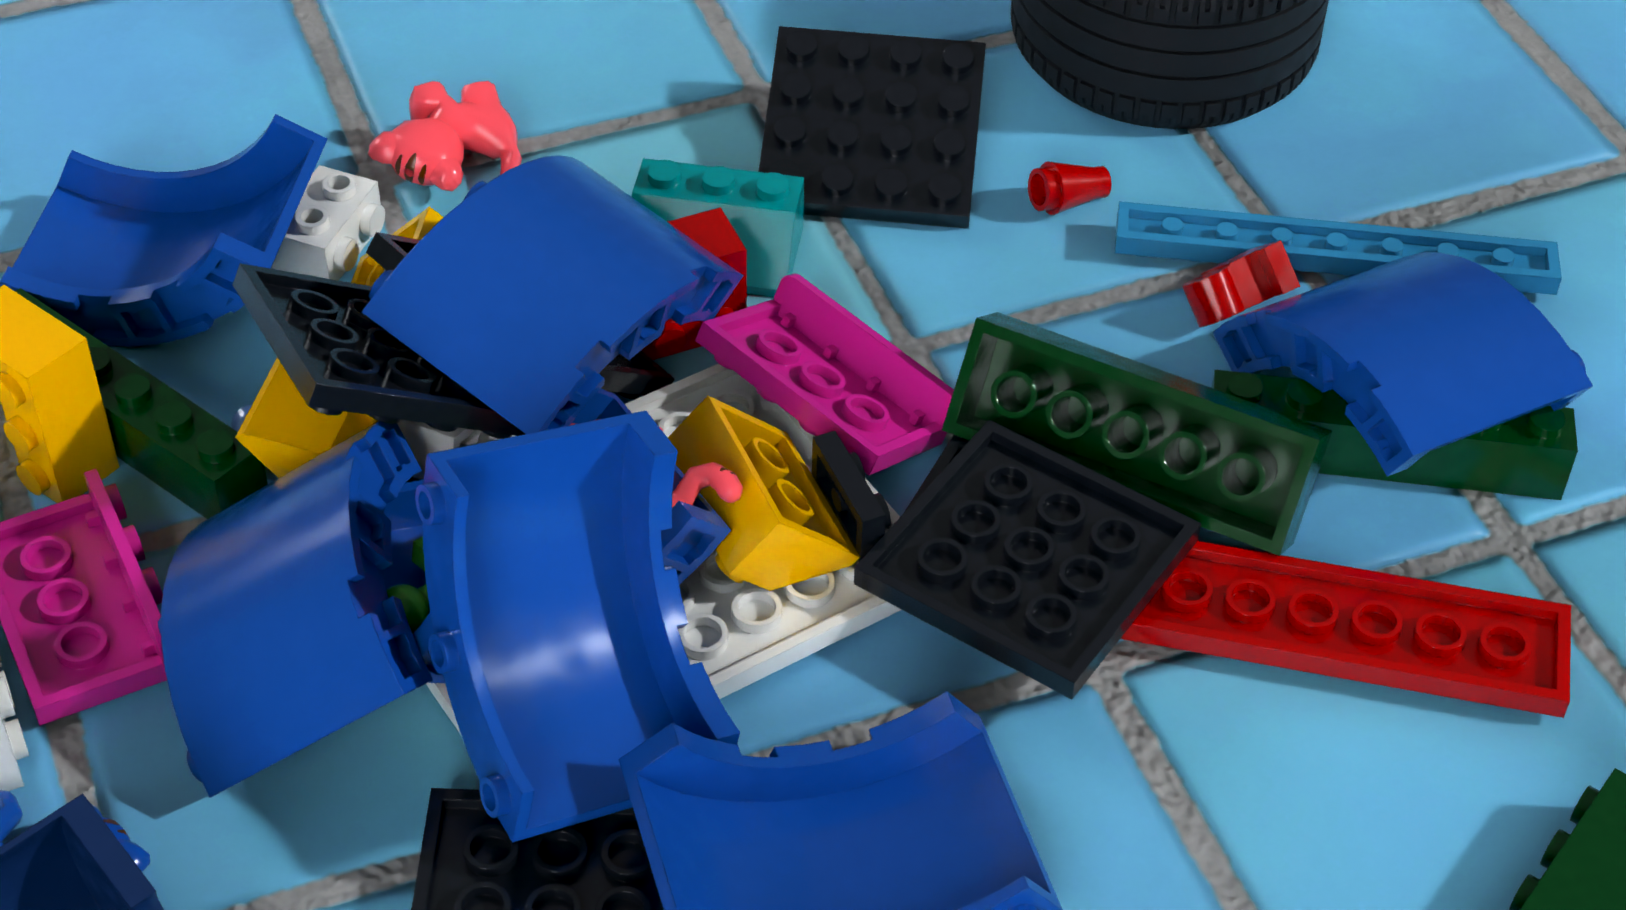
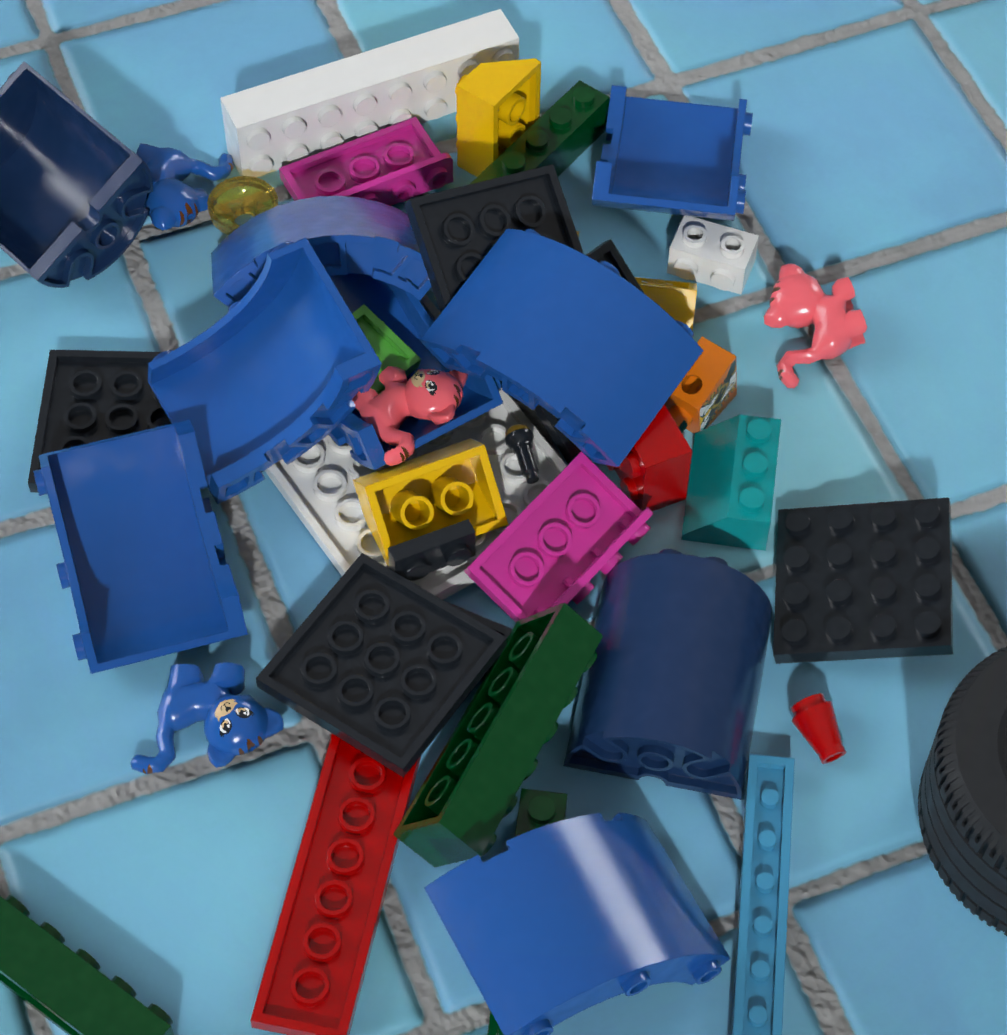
camera: 90 degrees right, 10 degrees up
red leg [1182,240,1300,327] -> none
none -> blue animal [130,662,284,774]
none -> clear yellow piece [207,176,279,235]
none -> black piece [505,424,539,484]
none -> dark blue cylinder [563,549,772,800]

